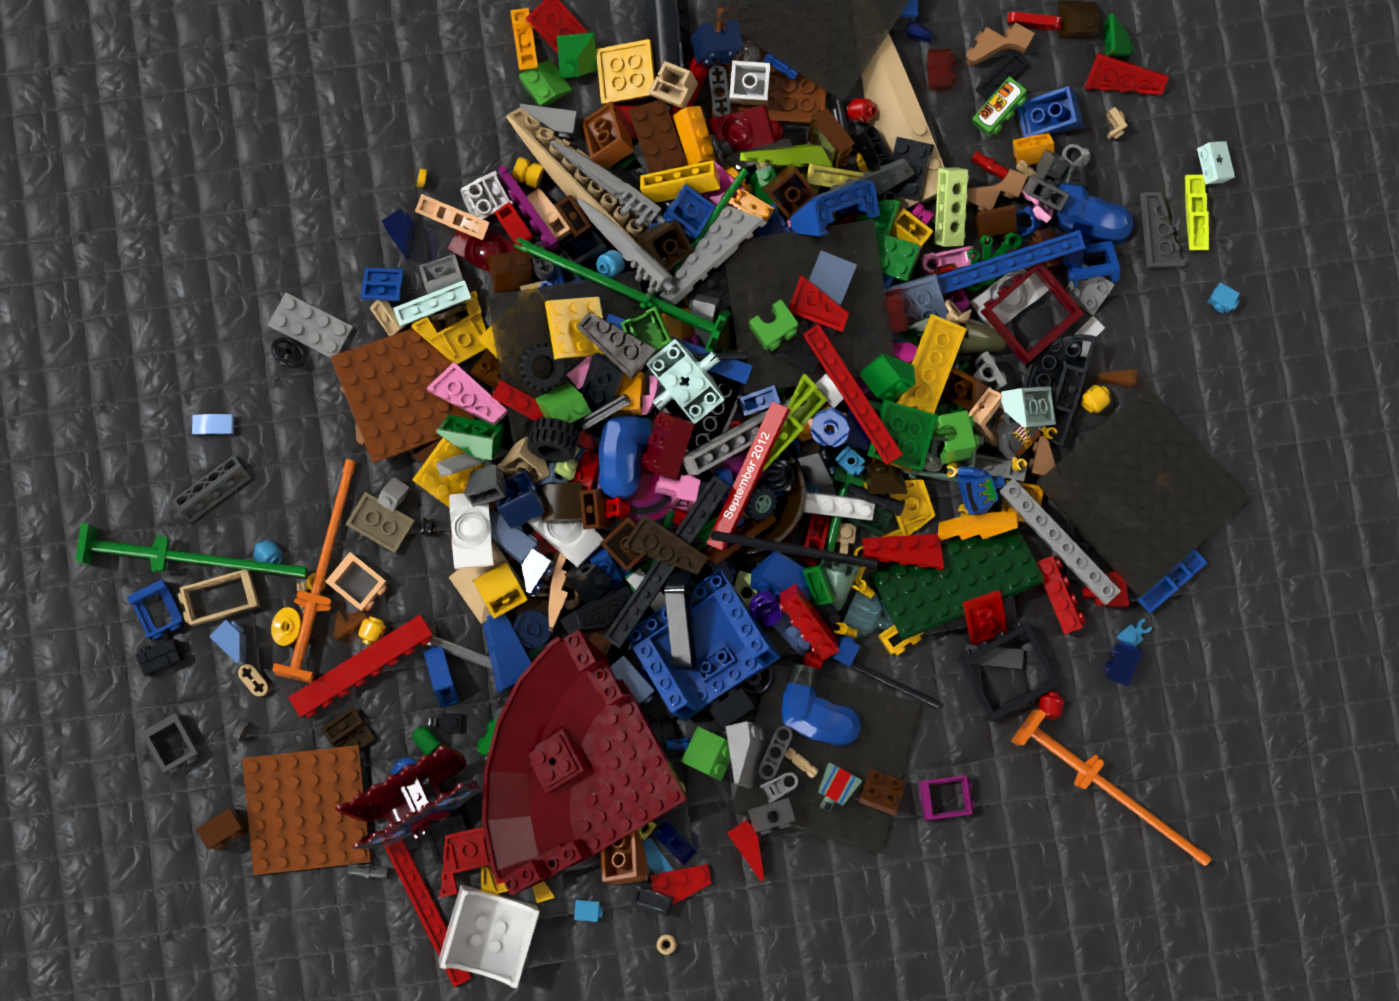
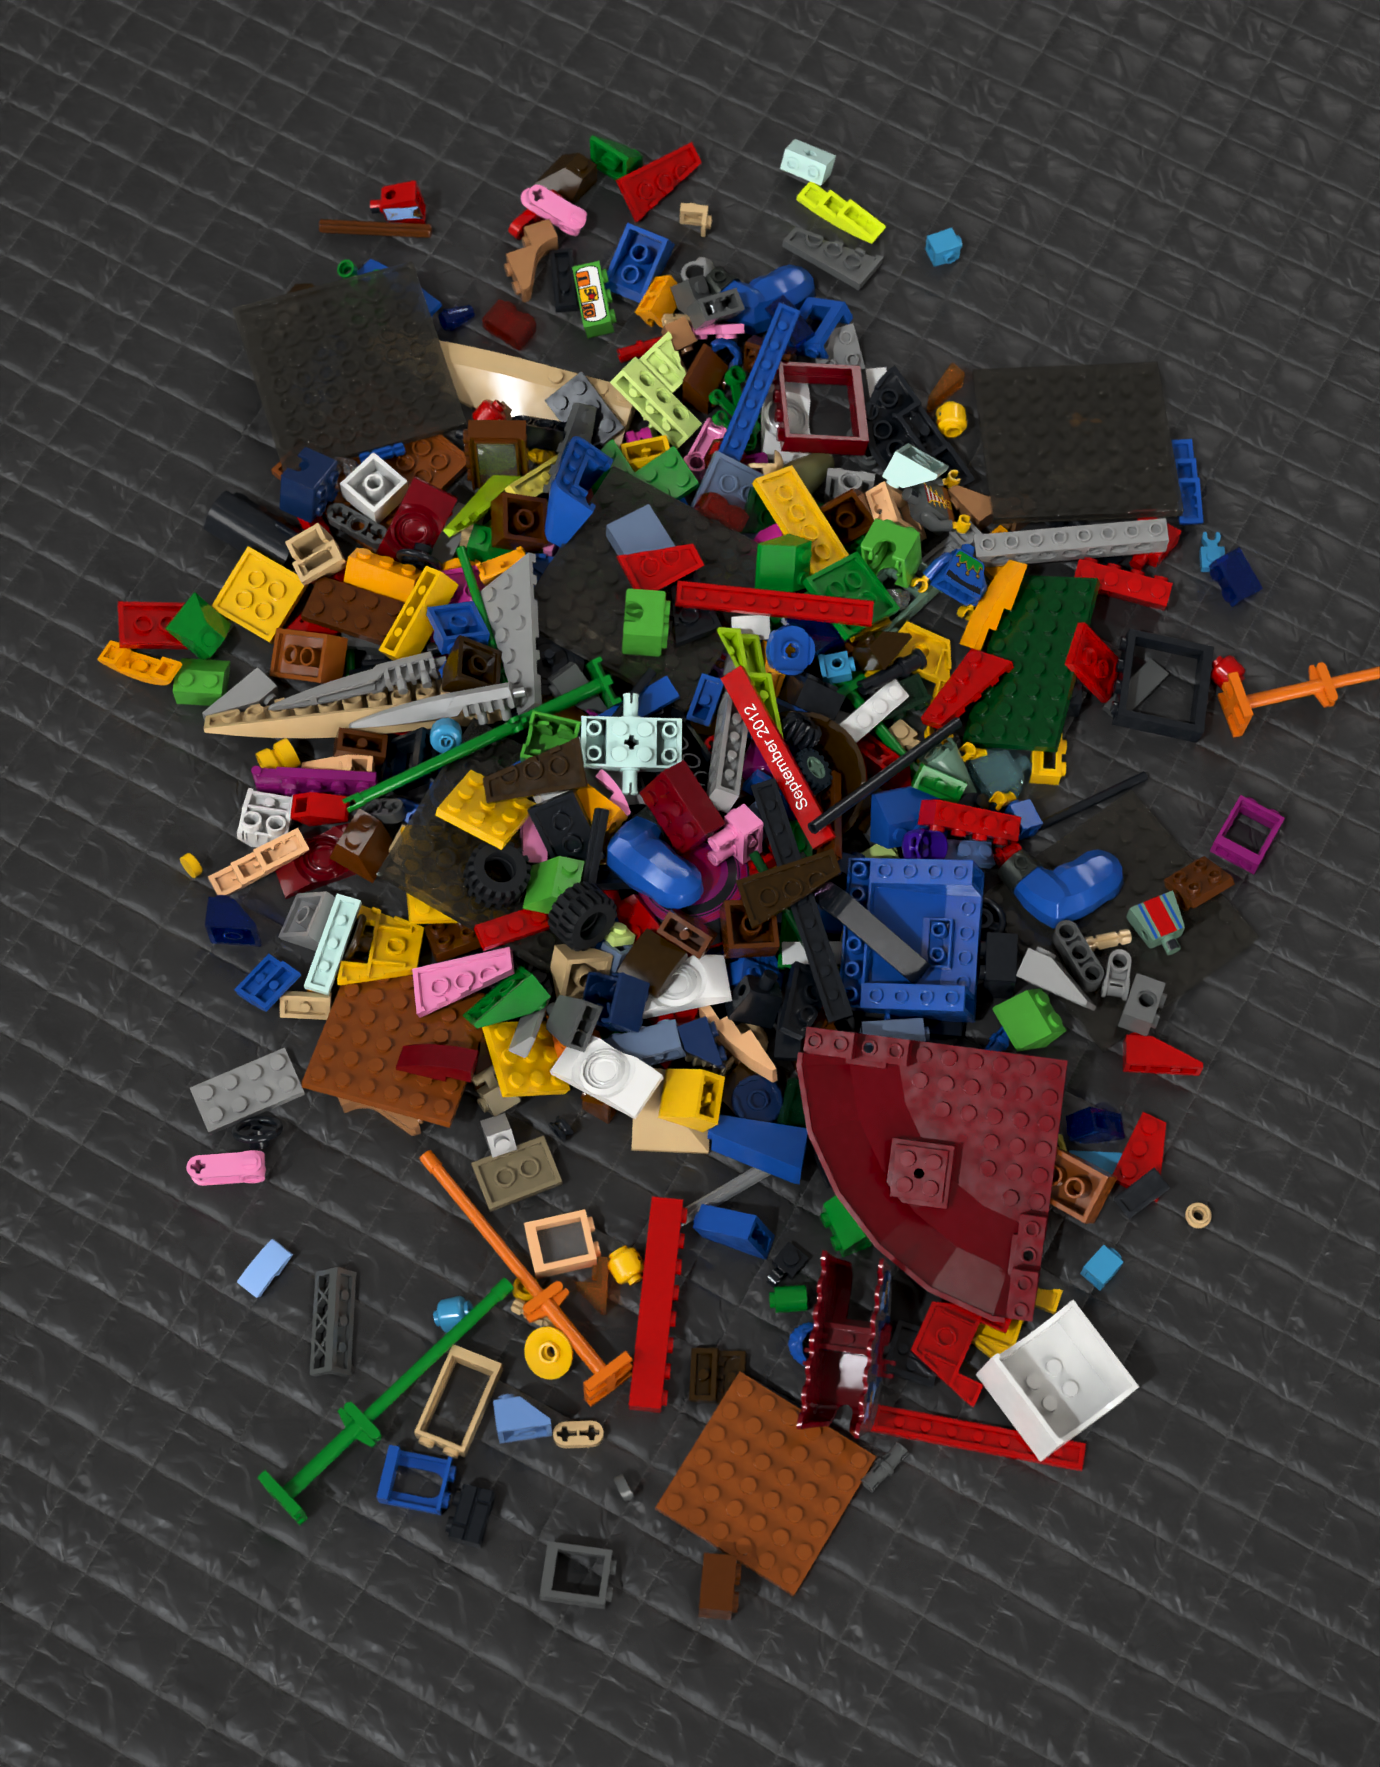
camera: 50 degrees left, 15 degrees down
red brick [605,497,630,519] -> none
none -> bright pink piece [186,1150,266,1186]
none -> dark red slope [396,1044,478,1083]
none -> dark tan brick [472,1065,521,1117]
none -> bright pink piece [521,185,587,236]
none -> yellowish green wing [639,331,686,394]

